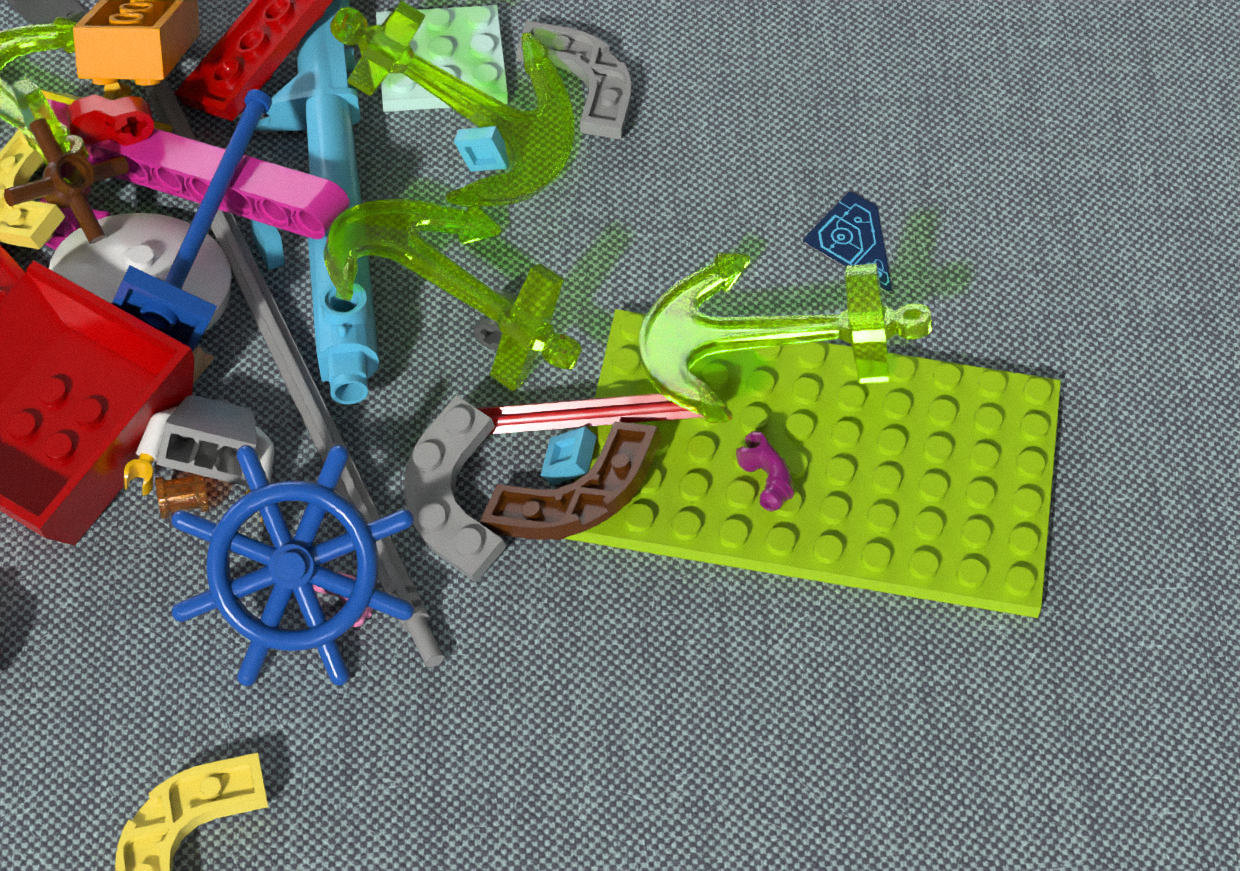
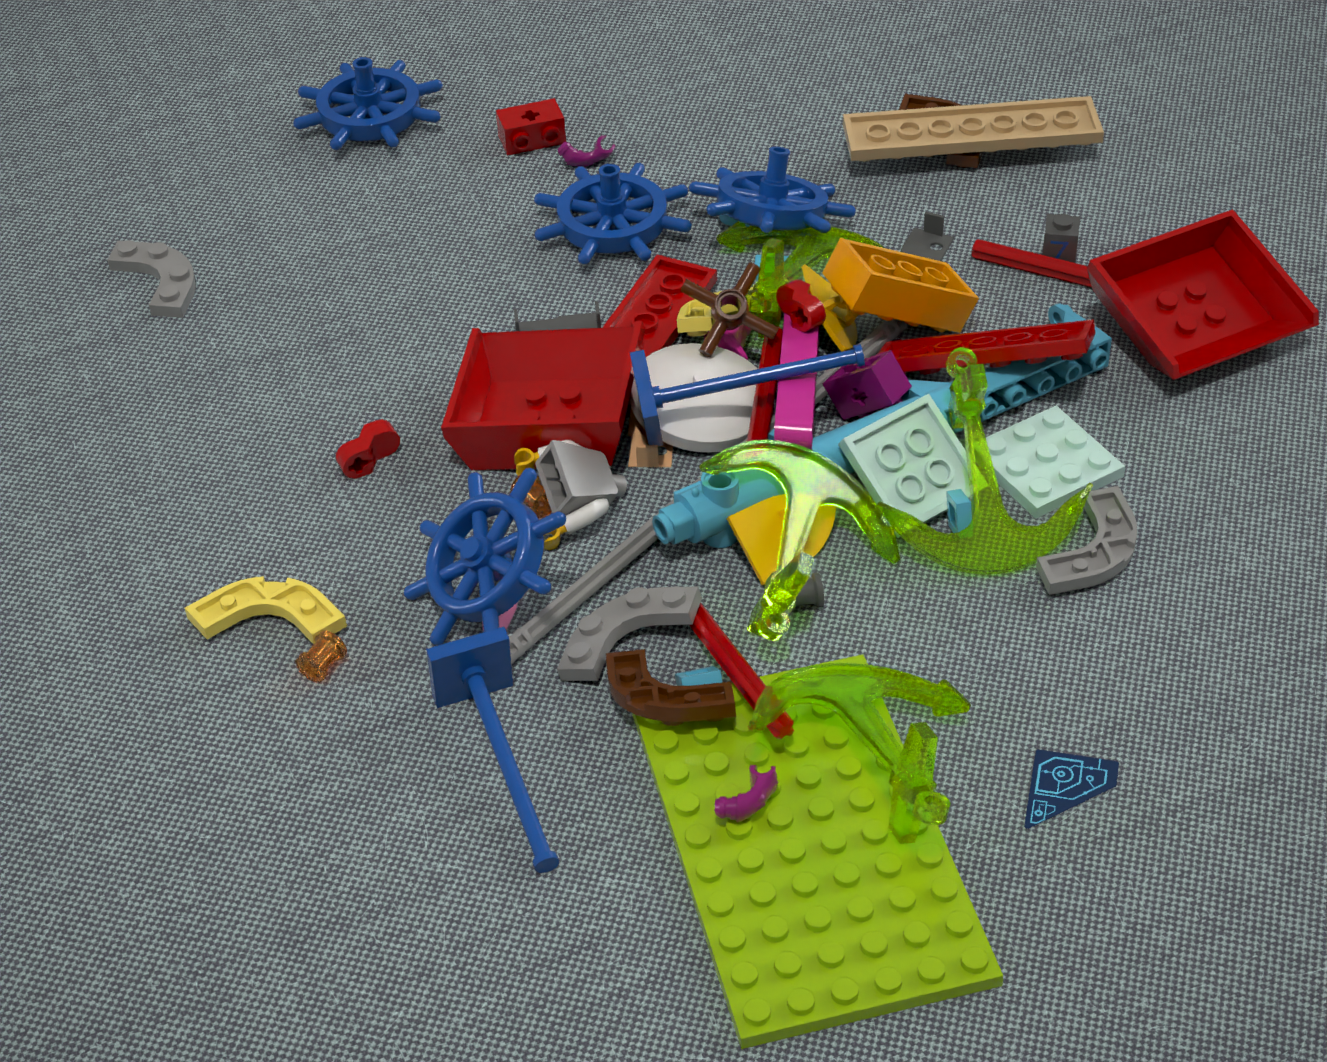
camera: 70 degrees right, 10 degrees down
none -> clear orange bush [295,630,347,683]
none -> blue tile [426,627,559,873]
none -> yellow shield [726,494,836,585]
none -> red axle [744,327,783,462]
none -> magenta brick [822,350,912,420]
none -> light aqua plate [838,394,988,538]

